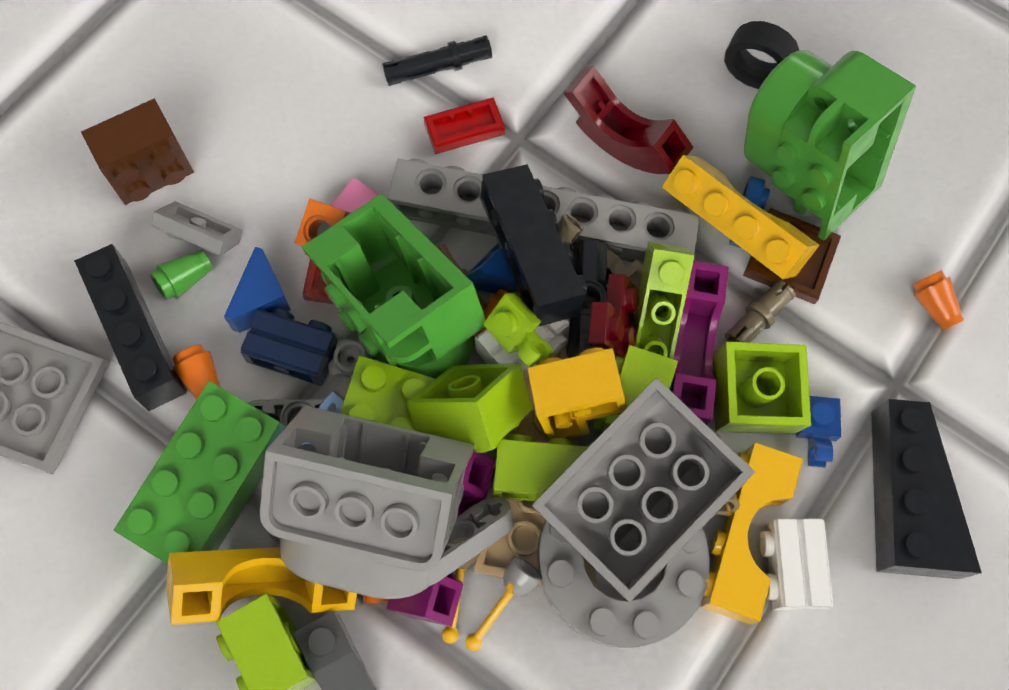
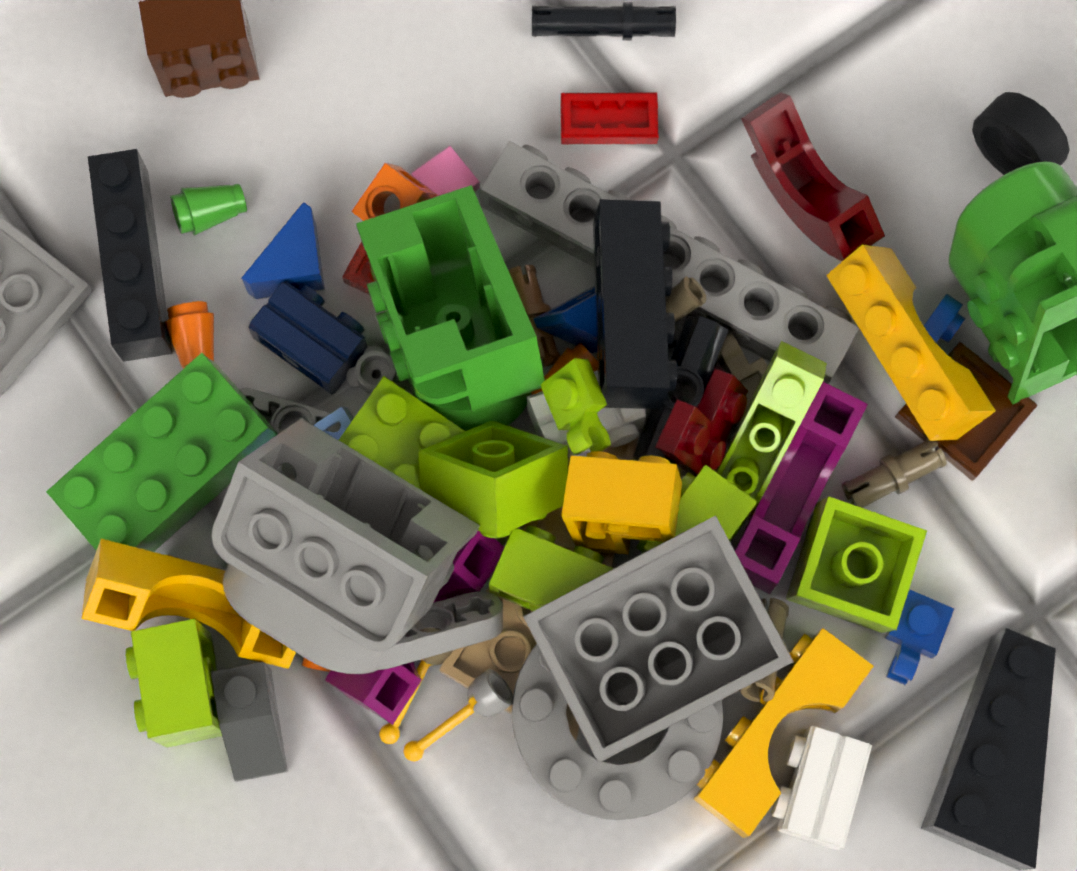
camera: 20 degrees right, 5 degrees up
light grey plate [151,201,242,255] -> none

